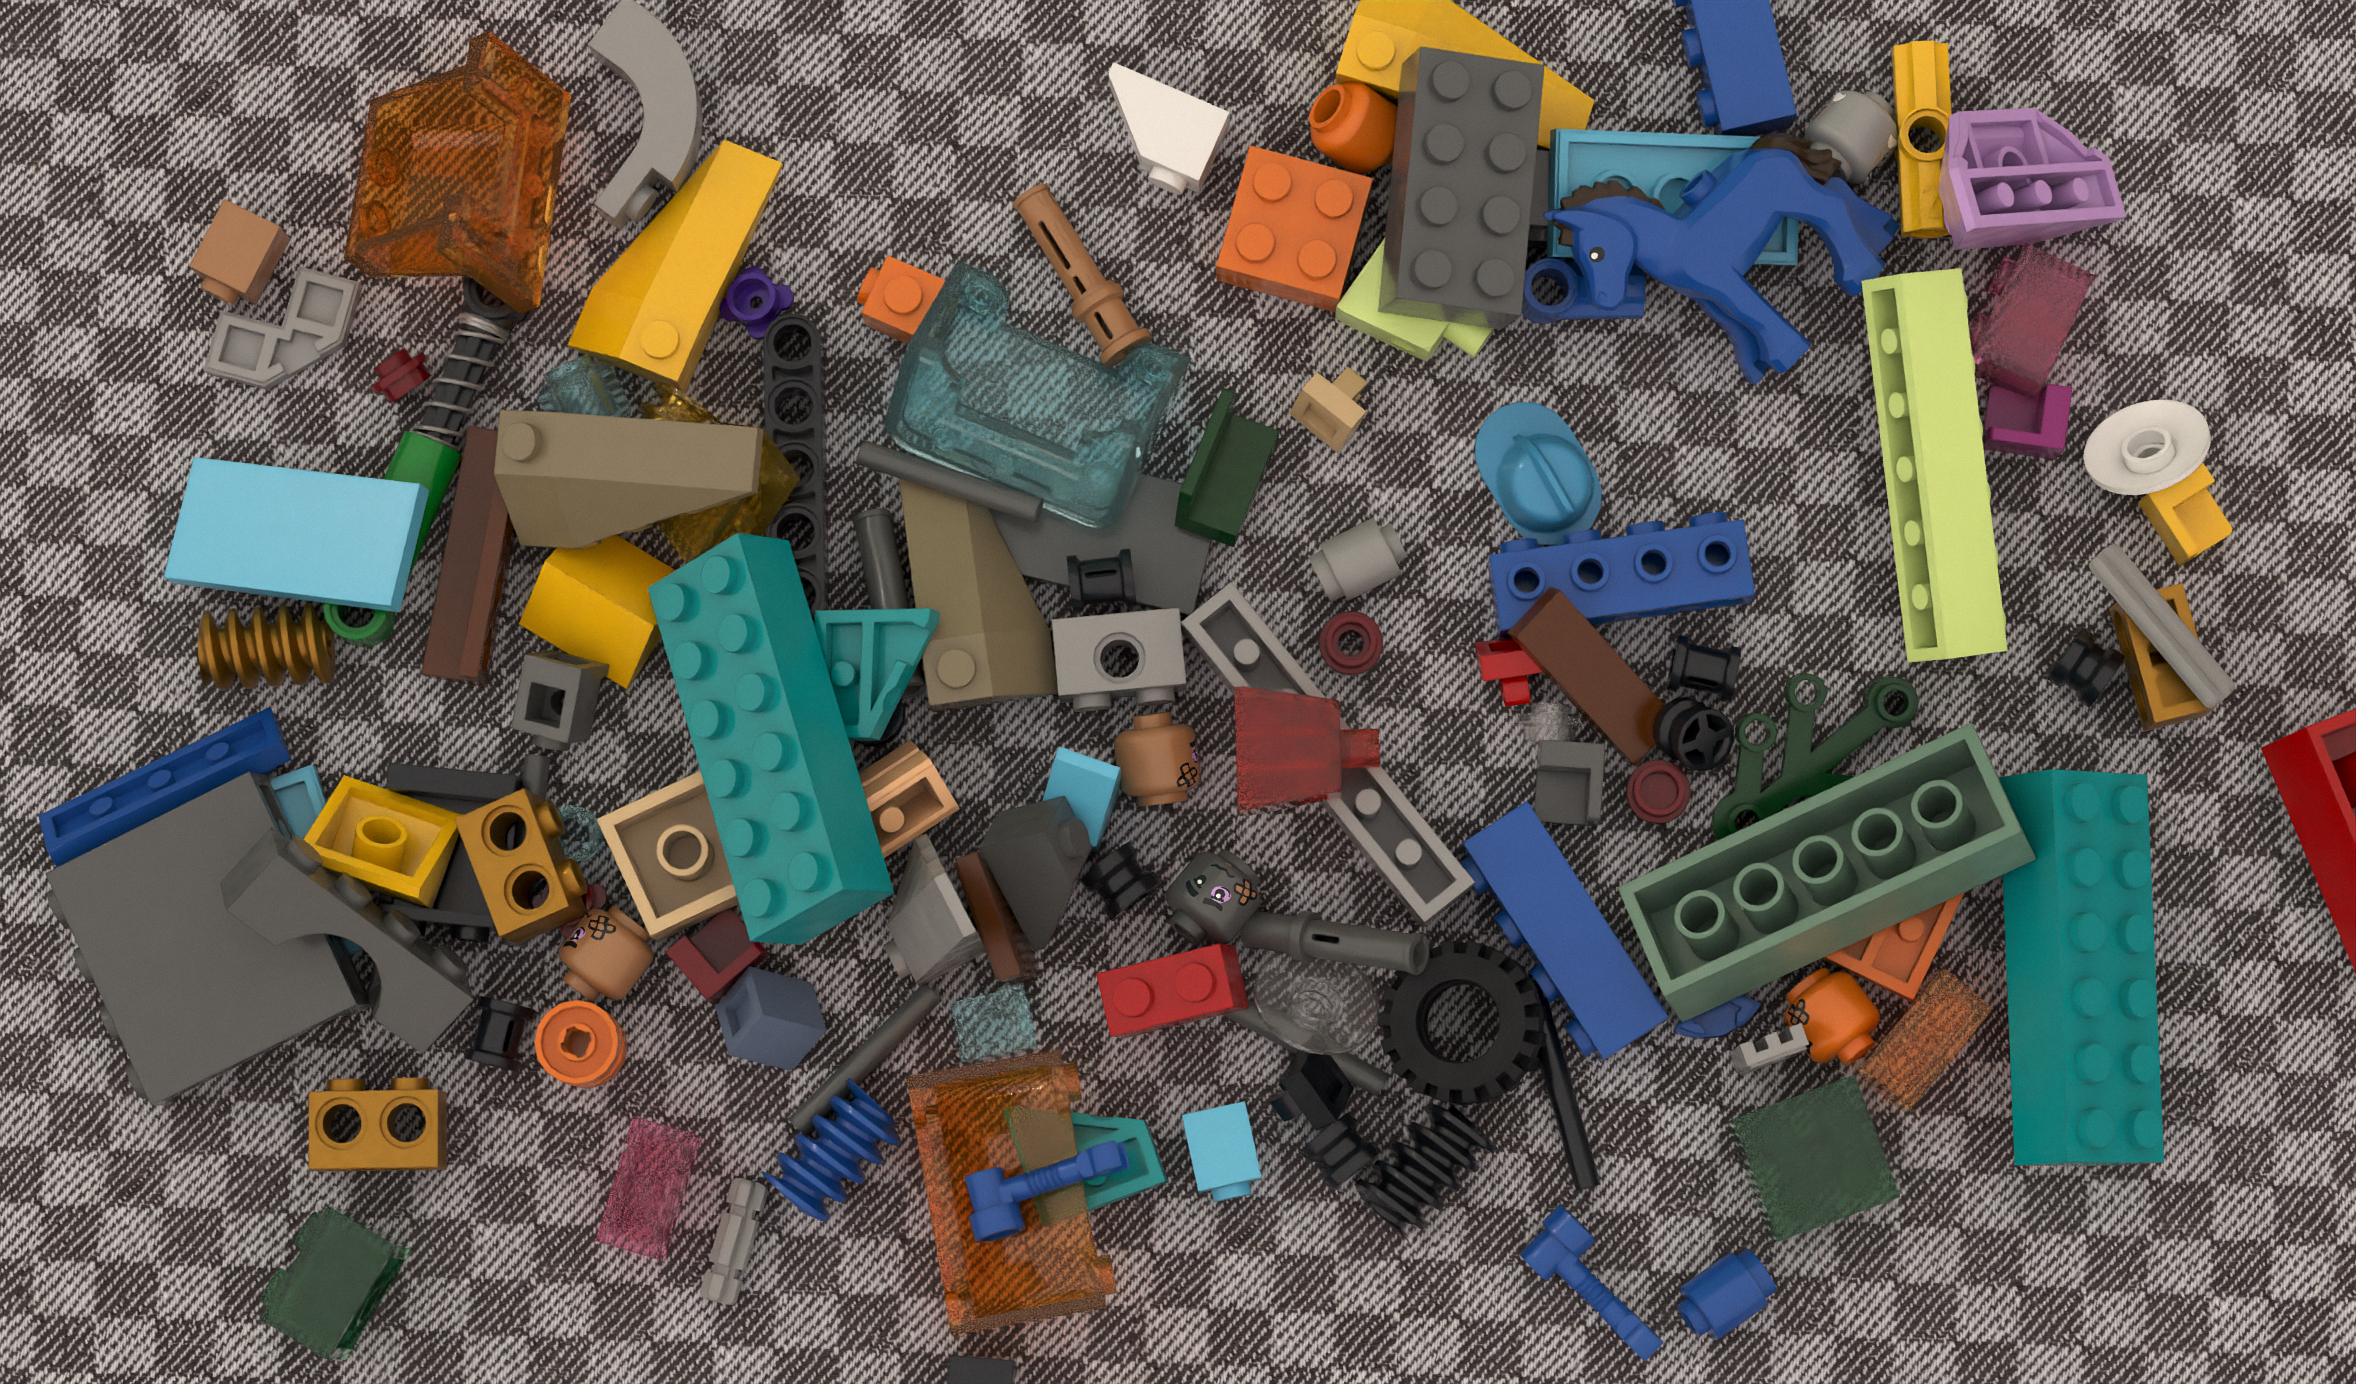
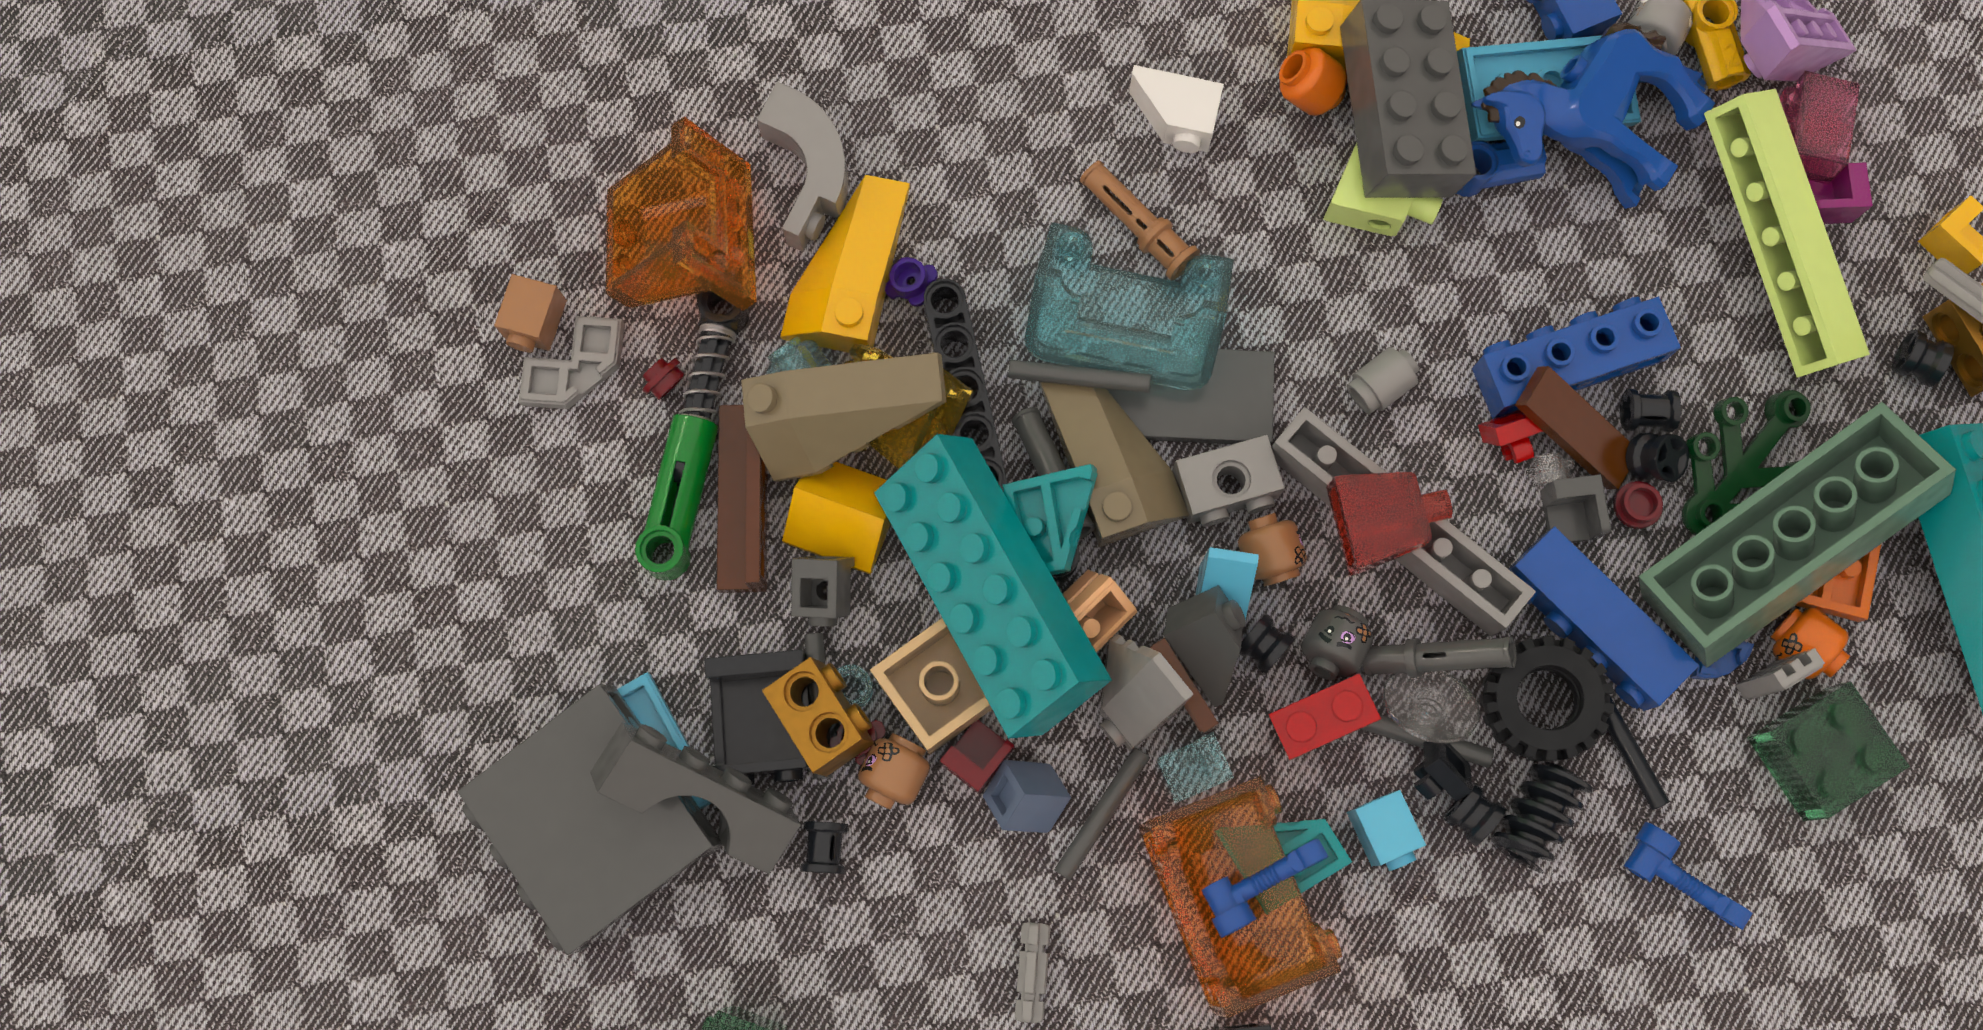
camera: 15 degrees left, 5 degrees down
blue plate [38,707,291,867] -> none
medium azure tile [164,457,429,612] -> none
pearl gold piece [198,603,335,690] -> none
yellow slope [303,775,463,909] -> none
pearl gold brick [309,1078,447,1172] -> none
orange wheel [534,1000,628,1089] -> none
clear pink brick [596,1116,702,1261] -> none
blue piece [761,1078,901,1222] -> none
orange brick [857,255,949,351] -> none
black bush [1067,549,1137,613] -> none
dark green panel [1174,388,1280,547] -> none
orange brick [1216,145,1373,313] -> none
tan tile [1289,367,1368,453] -> none
dark red plate [1319,611,1383,676] -> none
dark azure piece [1475,402,1602,546] -> none
blue brick [1677,1249,1777,1341] -> none
clear orange brick [1854,967,1994,1112] -> none
white dish [2083,400,2211,495] -> none

